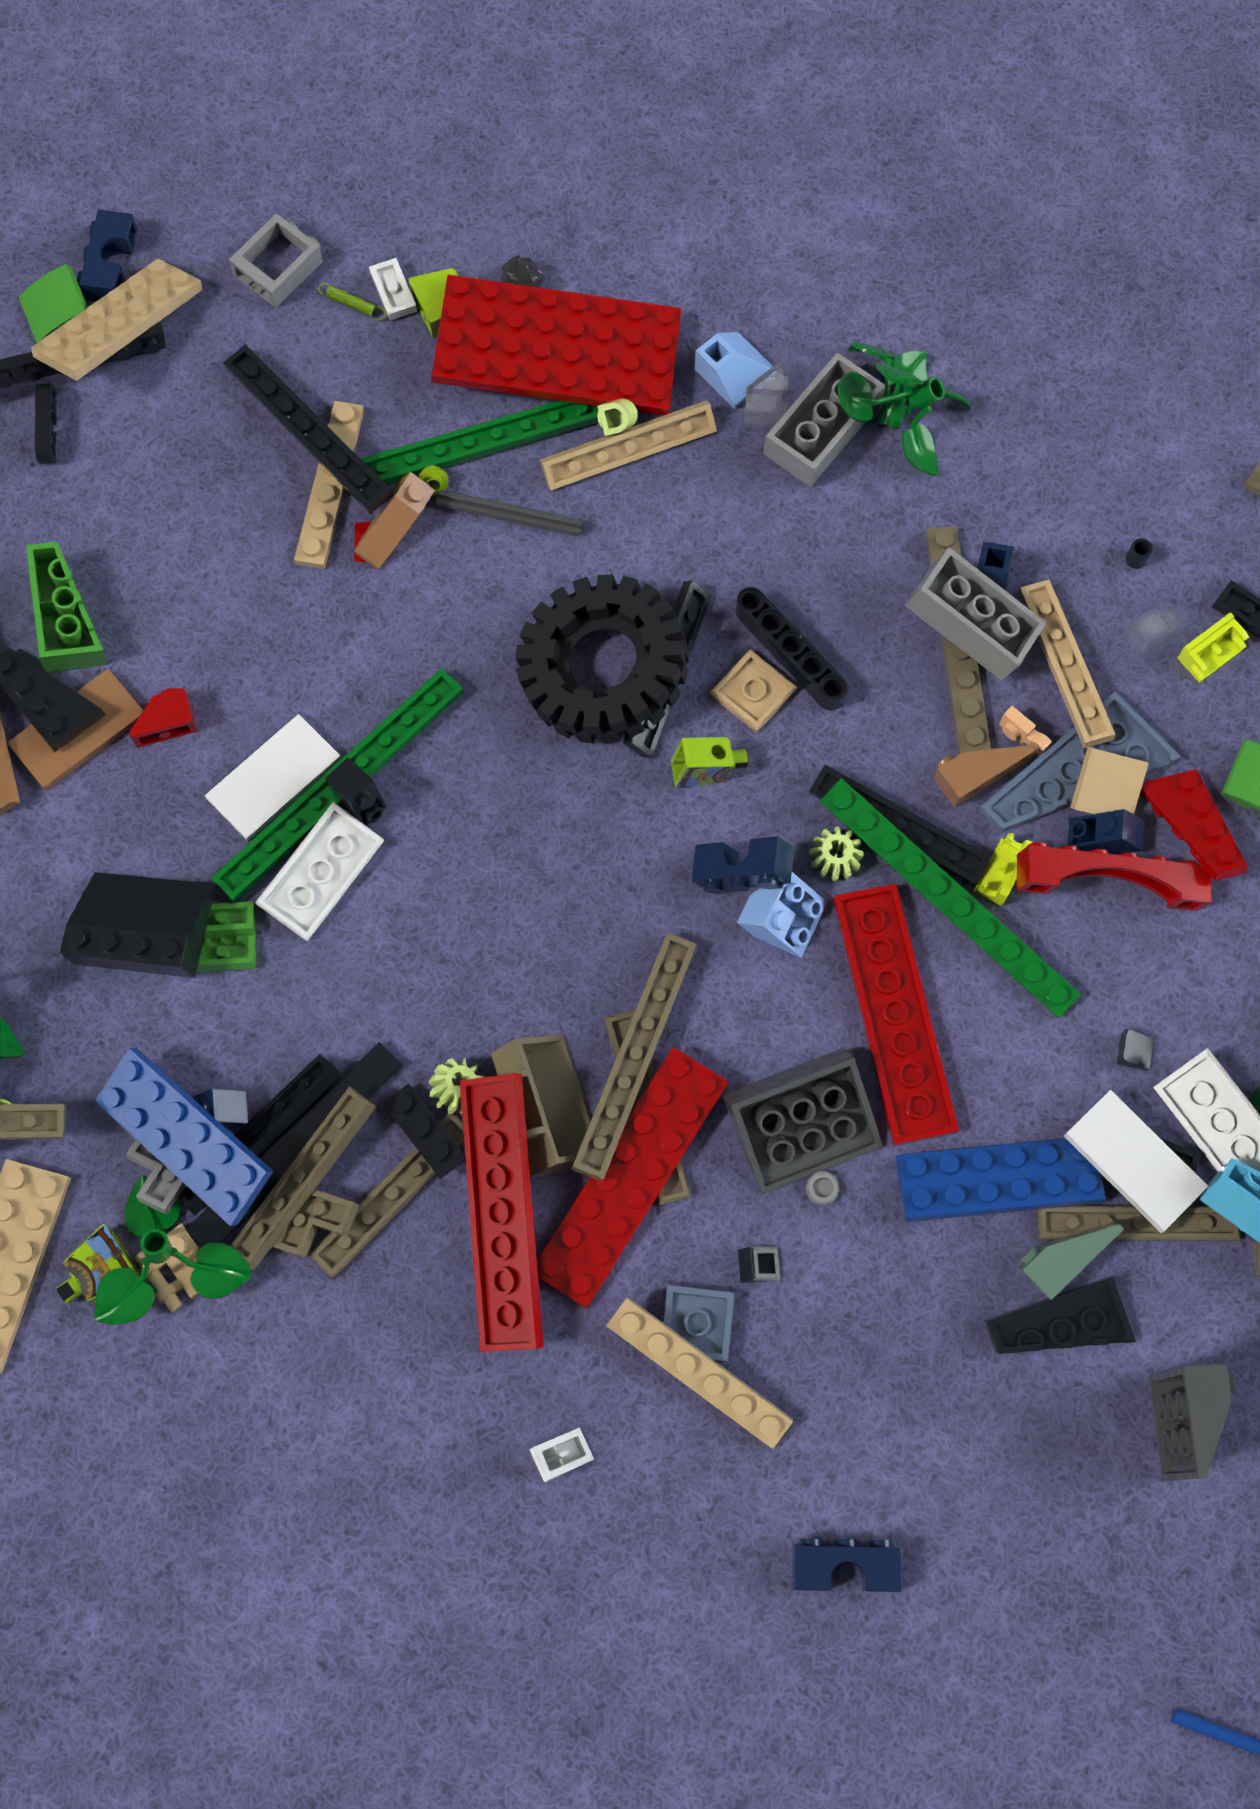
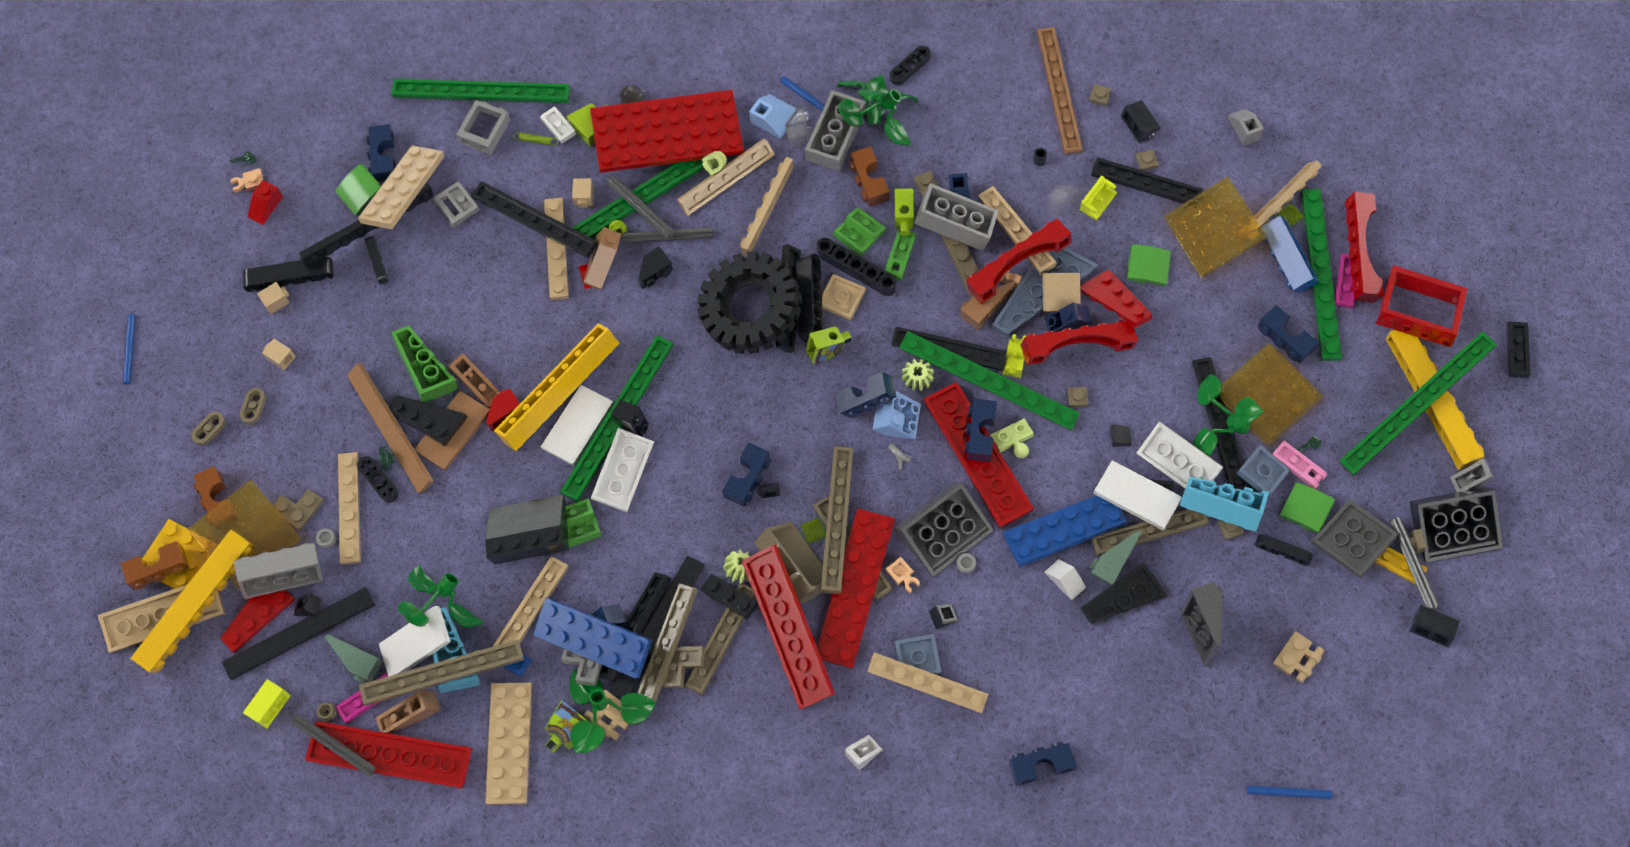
camera: 10 degrees left, 5 degrees down
none -> green plate [391,79,570,103]
none -> light grey plate [432,181,479,228]
none -> medium nougat slope [446,353,500,408]
none -> tan plate [493,556,569,646]
none -> yellow brick [494,323,620,451]
none -> blue plate [504,655,532,677]
none -> tan brick [572,178,594,208]
none -> dark grey axle [607,175,674,239]
none -> black slope [638,246,673,289]
none -> dark blue arch [722,442,771,507]
none -> tan plate [740,157,794,257]
none -> black slope [760,483,780,498]
none -> blue bar [780,76,825,111]
none -> black beam [796,253,823,343]
none -> clear neon green tile [800,518,826,544]
none -> bright green slope [833,207,886,256]
none -> dark orange arch [848,146,890,206]
none -> bright green plate [885,229,916,281]
none -> light nougat plate [886,557,920,593]
none -> light grey bar [888,443,912,470]
none -> black beam [890,46,931,85]
none -> lime torso [895,189,914,236]
none -> dark blue arch [964,399,997,462]
none -> red arch [966,218,1072,304]
none -> yellowish green plate [990,418,1034,458]
none -> medium nougat tile [1037,27,1083,155]
none -> white slope [1044,559,1086,600]
none -> dark tan plate [1067,387,1088,408]

